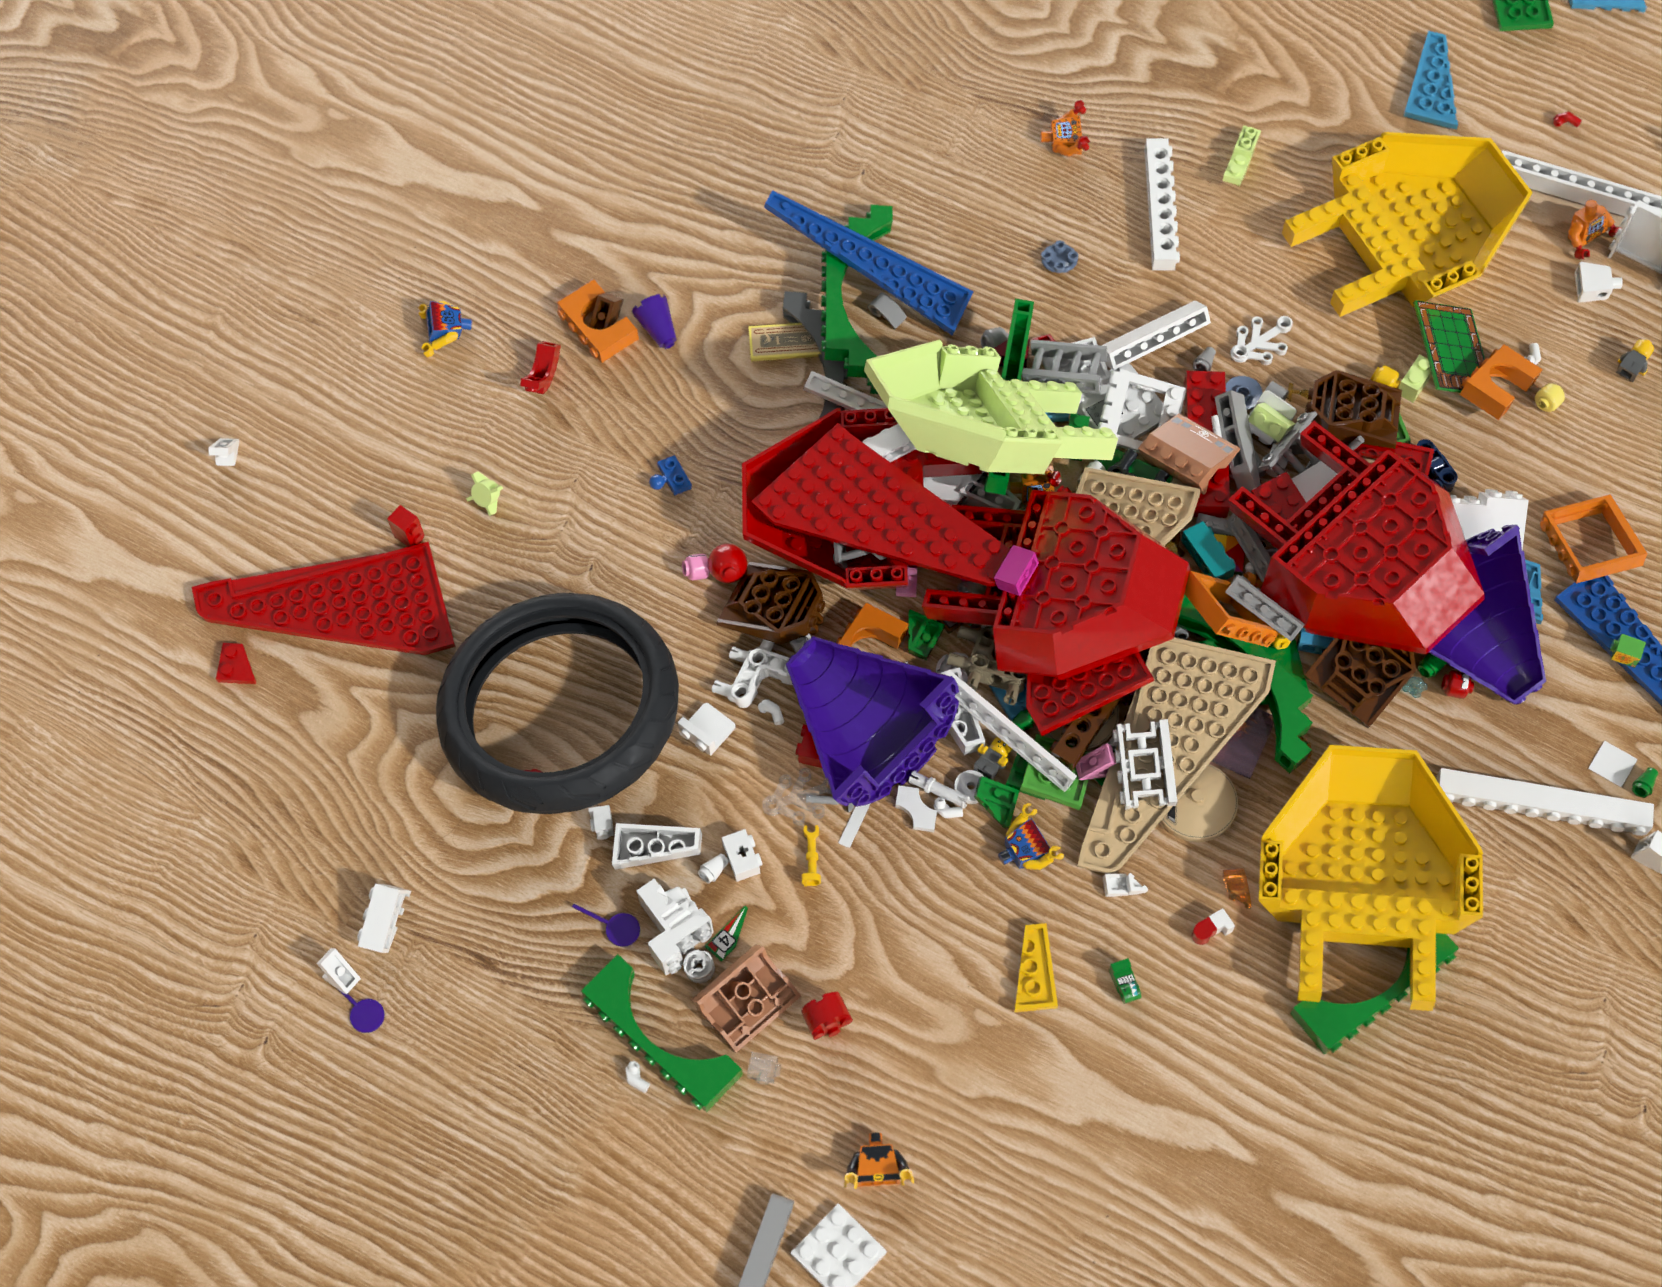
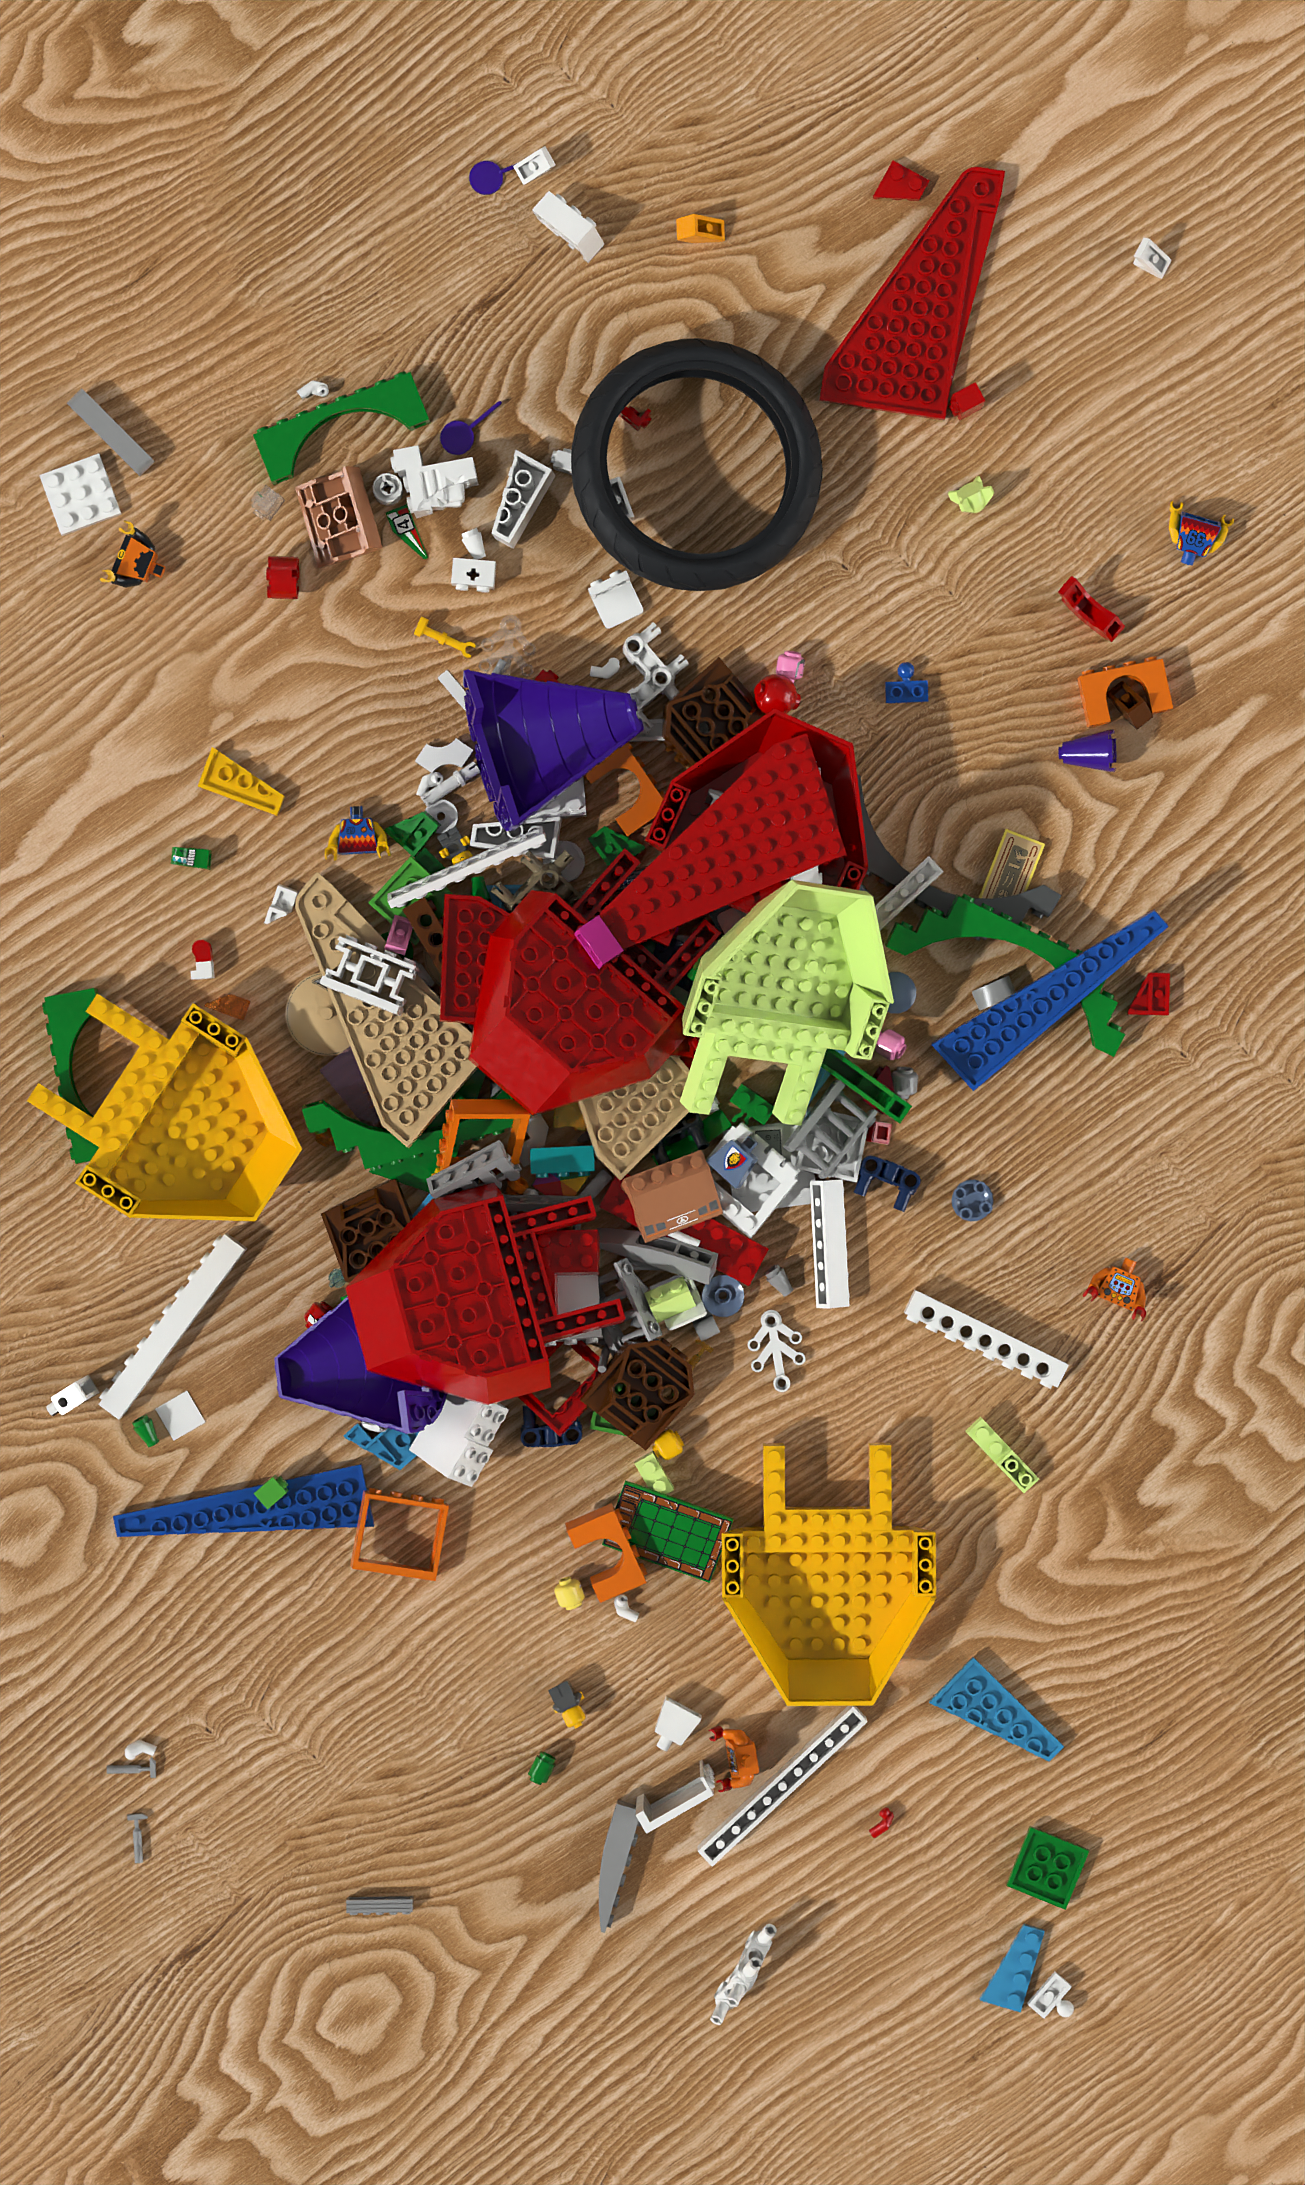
camera: 110 degrees right, 25 degrees up
none -> light orange slope [676,214,725,243]
none -> sand blue torso [706,1135,758,1188]
none -> dark blue piece [854,1155,921,1212]
none -> red wing [1127,973,1170,1016]

